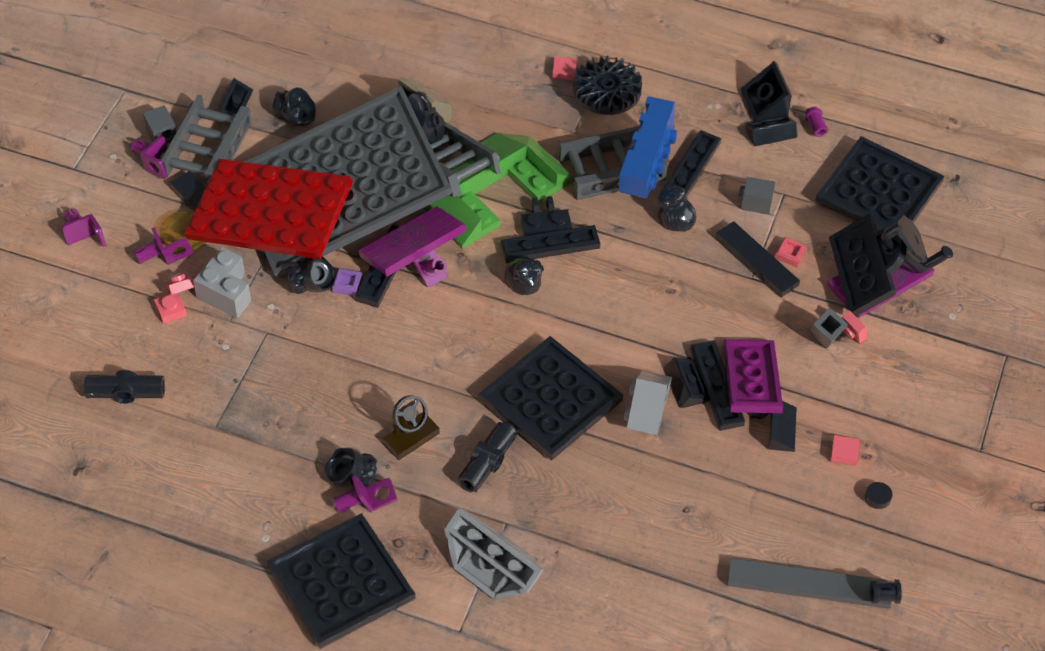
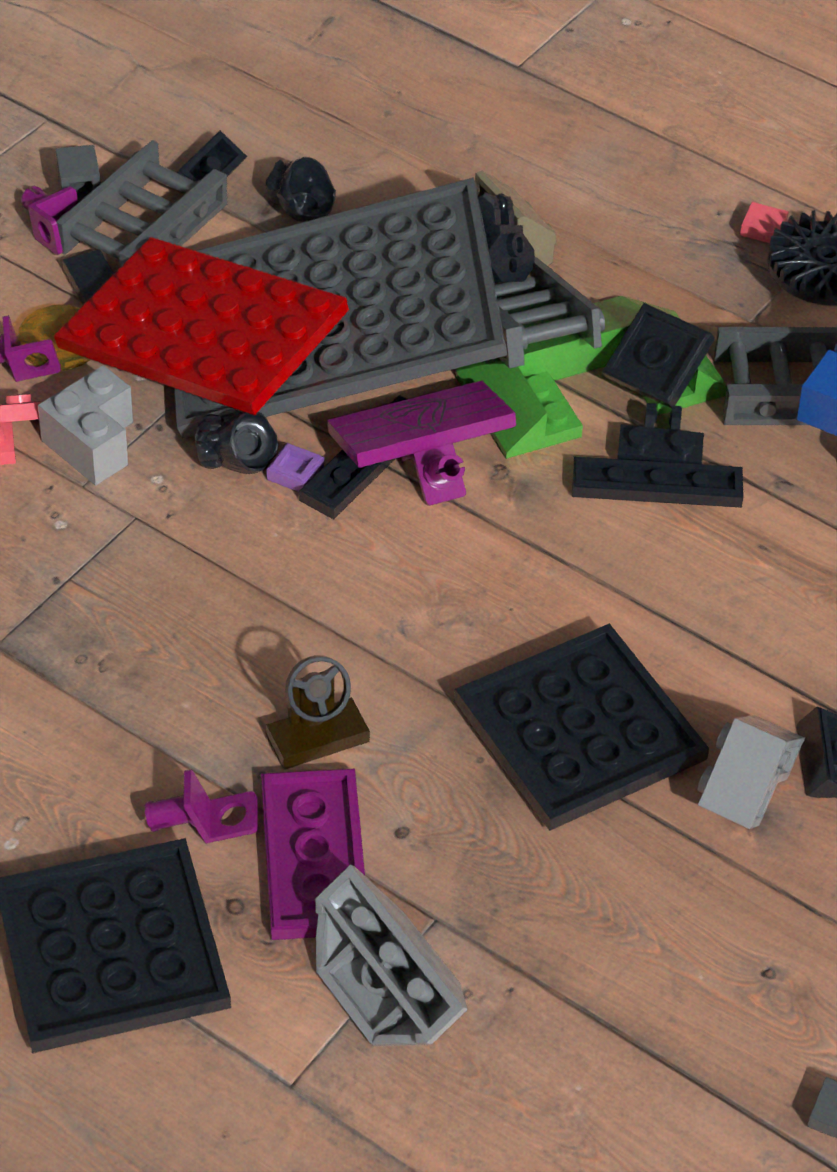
camera: 15 degrees right, 5 degrees down
black hair [324,447,377,487] -> none
black piece [458,421,517,493] -> none
black hair [505,257,544,295] -> none
none -> magenta tile [261,769,365,940]
none -> black tile [602,303,715,409]

